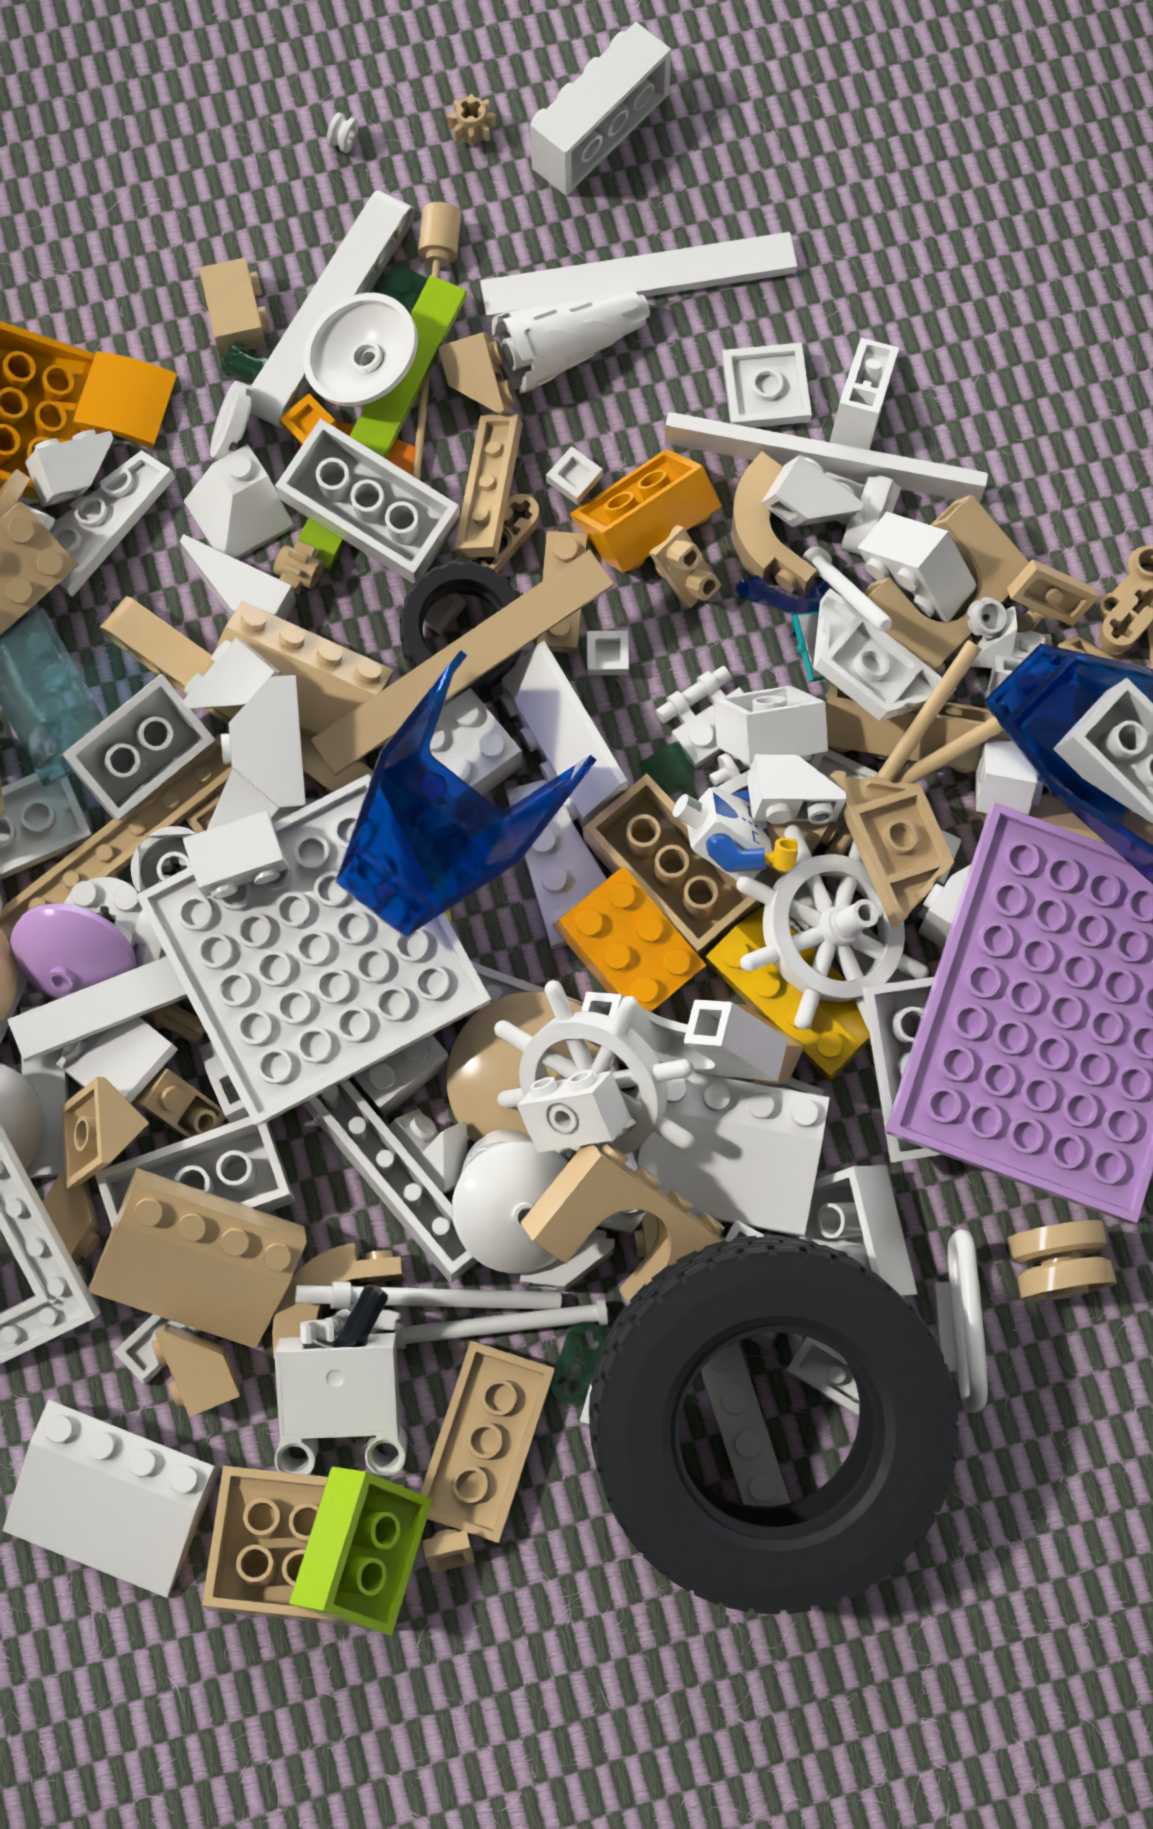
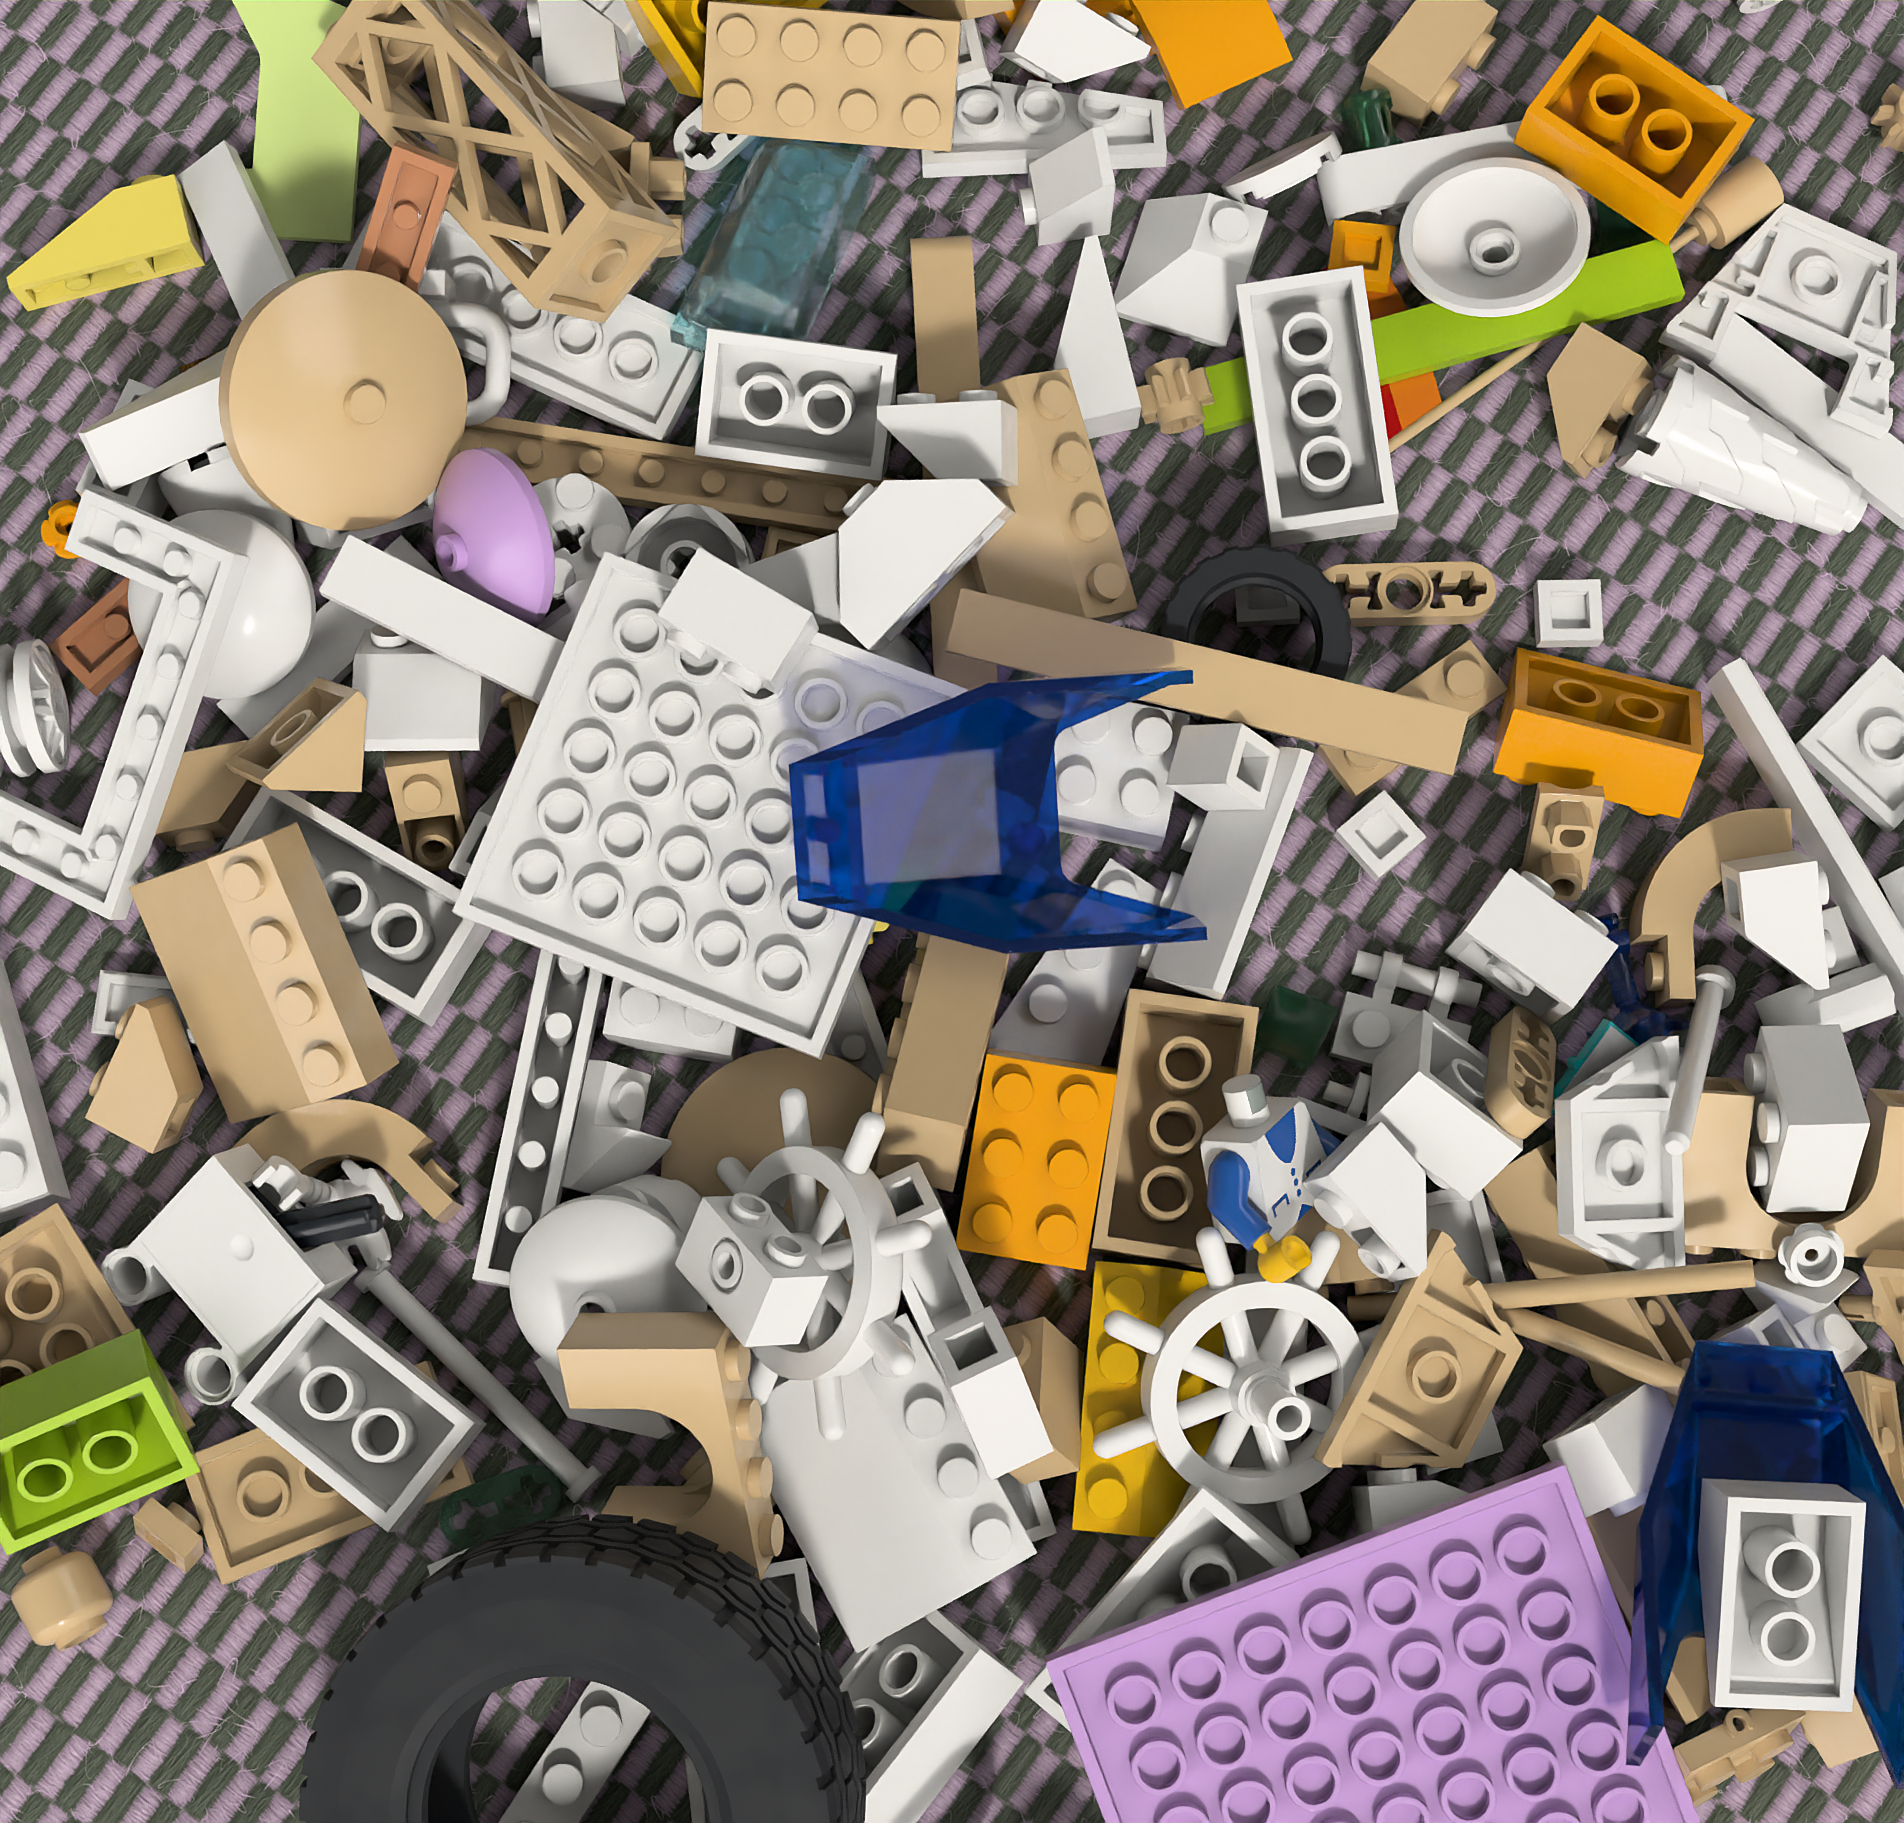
camera: 50 degrees right, 5 degrees up
white bar [295,1281,562,1309] -> none
tan plate [454,413,523,558] -> none
none -> tan head [11,1546,113,1652]
none -> white brick [231,1297,486,1532]
none -> tan brick [872,887,1019,1192]
none -> white slope [1018,126,1116,246]
none -> white brick [1166,723,1281,811]
none -> white brick [1445,868,1618,1027]
none -> tan beam [1484,1006,1557,1139]
none -> light orange brick [1513,15,1755,246]
none -> white wing [1658,203,1897,440]

